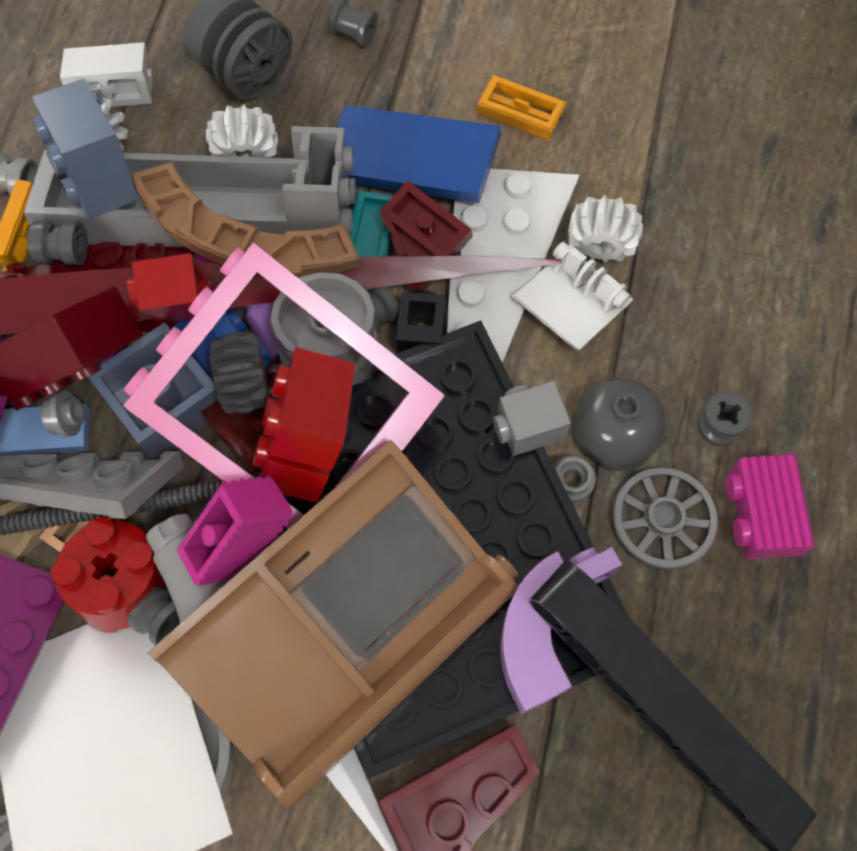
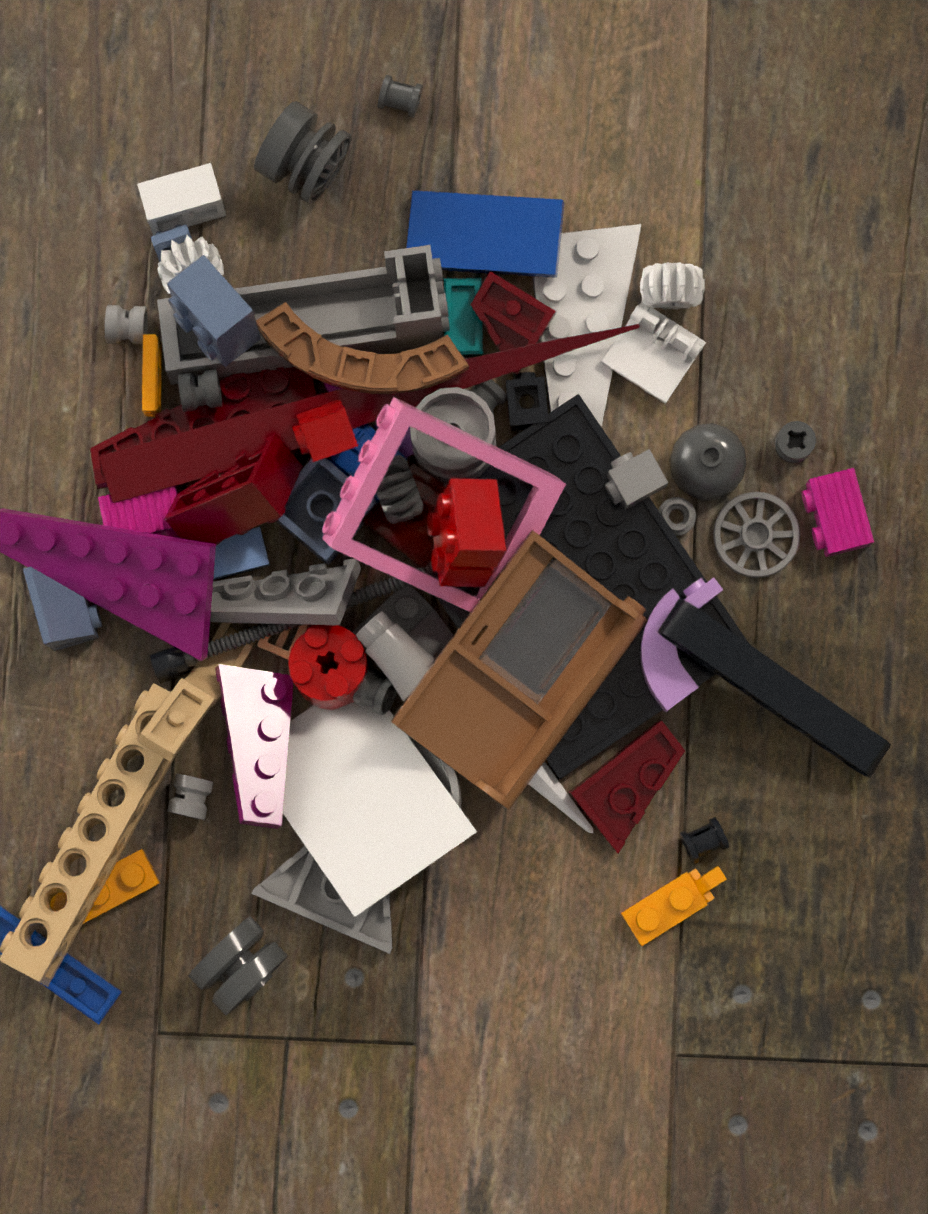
camera: 10 degrees left, 15 degrees up
light grey plate [41,390,85,437] -> none
dark pink brick [177,475,293,586] -> none
white gear [206,104,278,158] -> none
light orange tile [477,75,567,141] -> none

